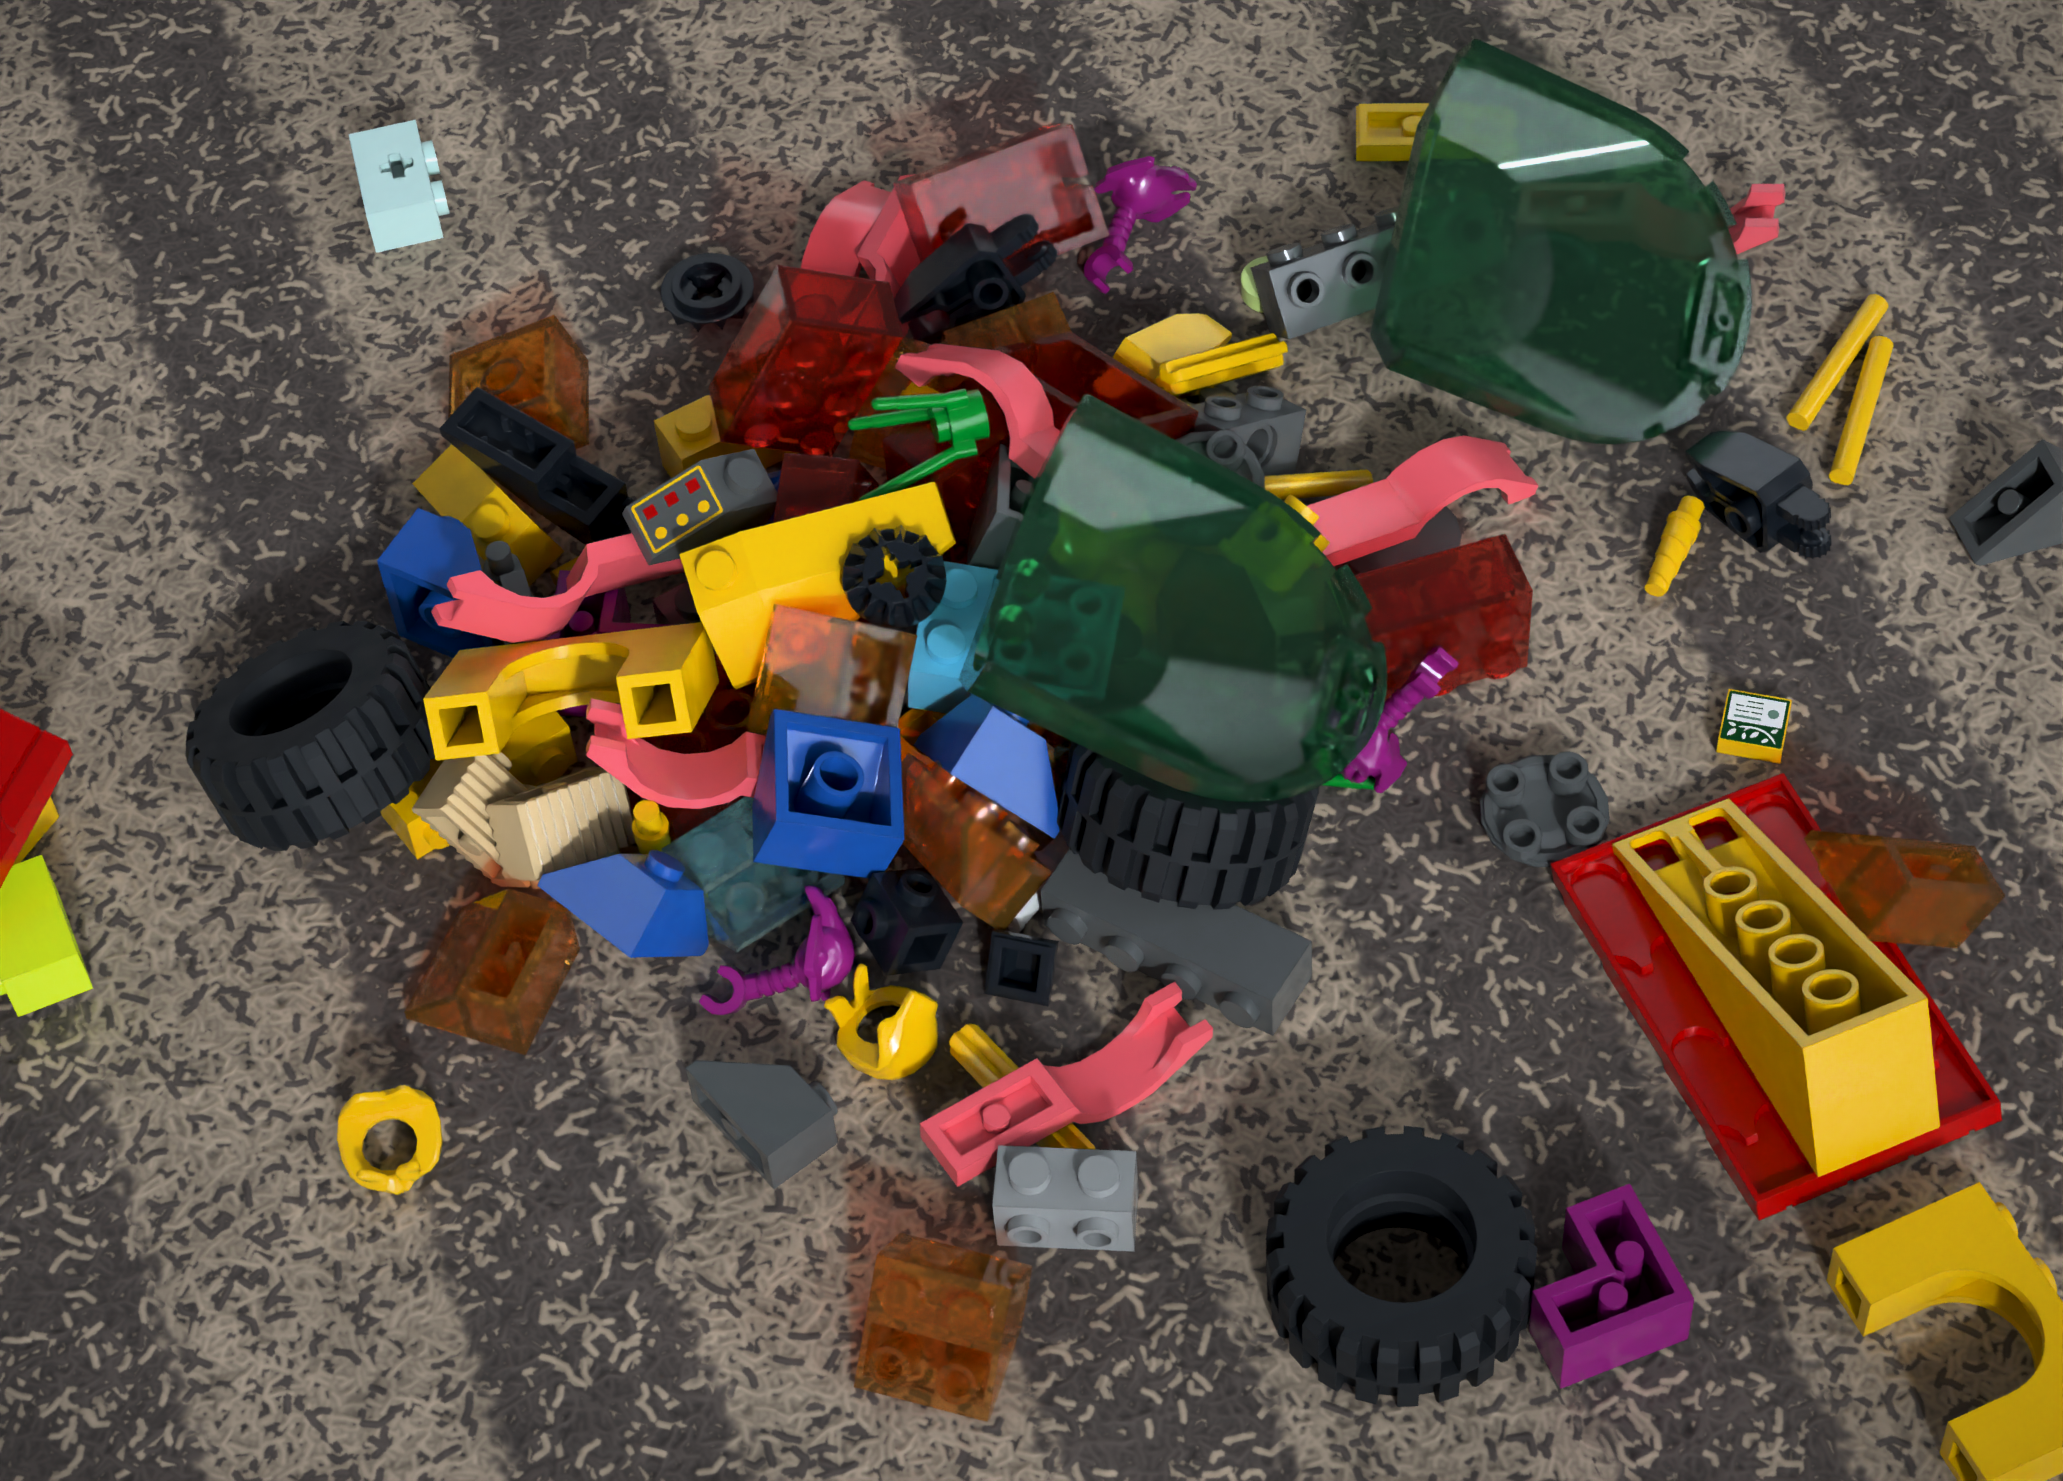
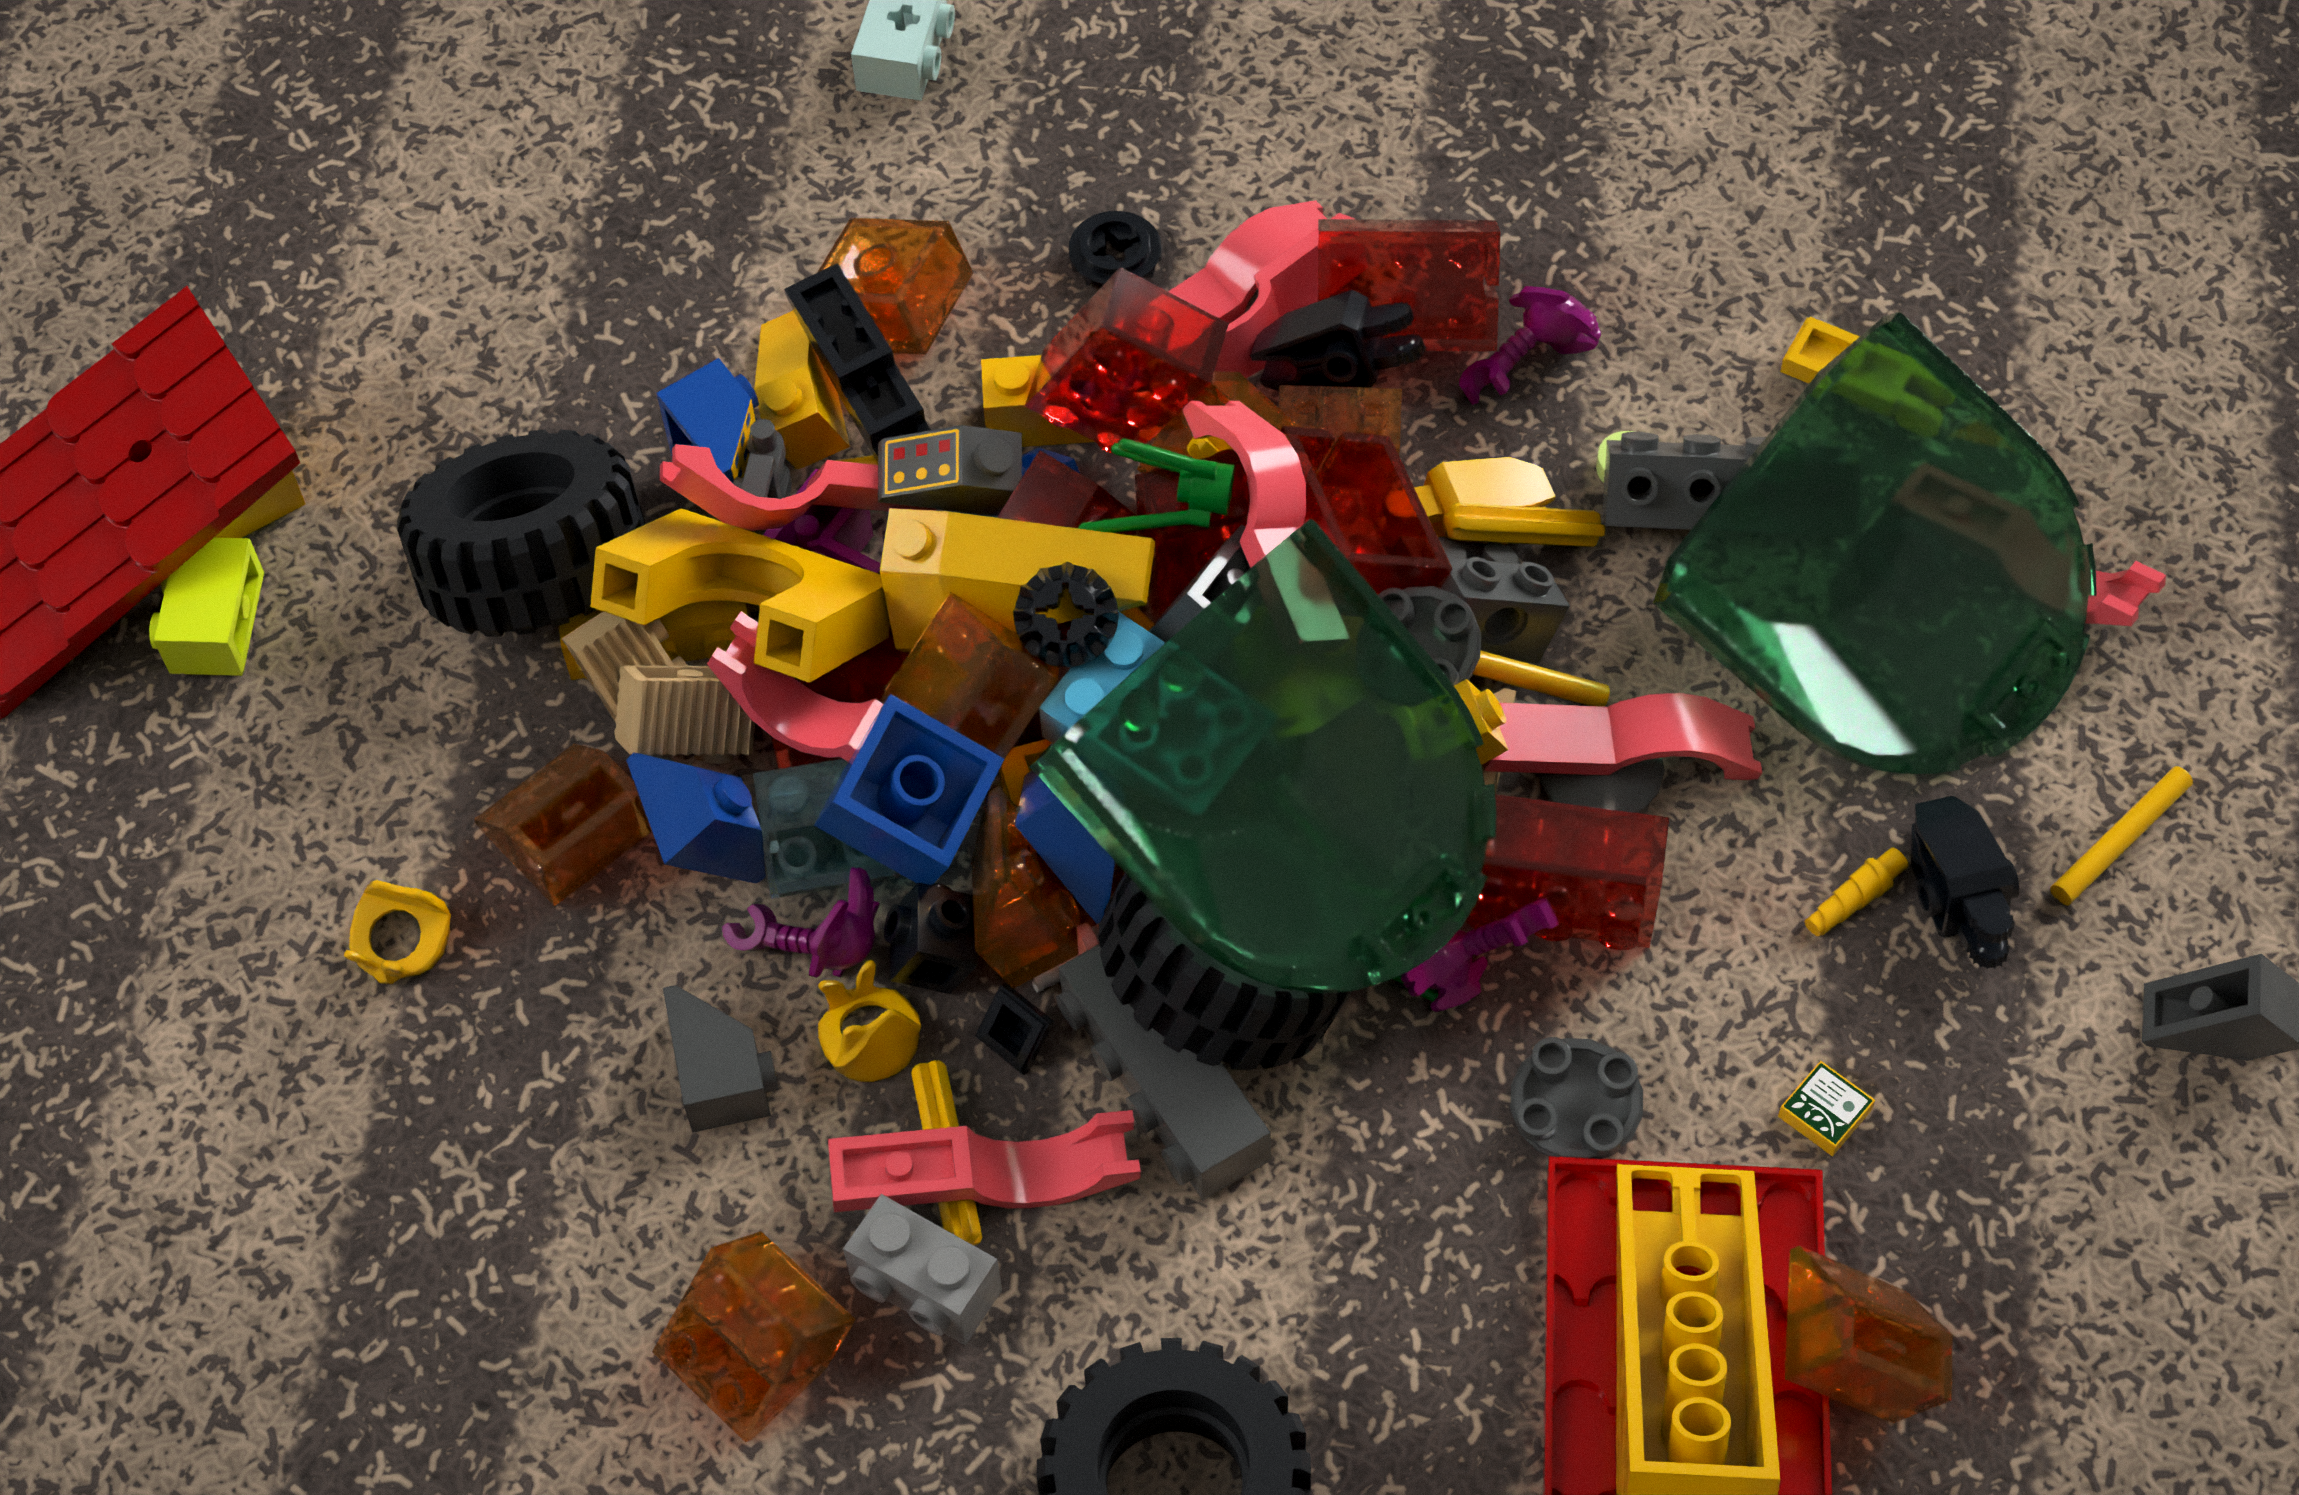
camera: 25 degrees right, 5 degrees up
yellow animal [632,800,672,856] -> none
yellow bar [1786,294,1888,431] -> none

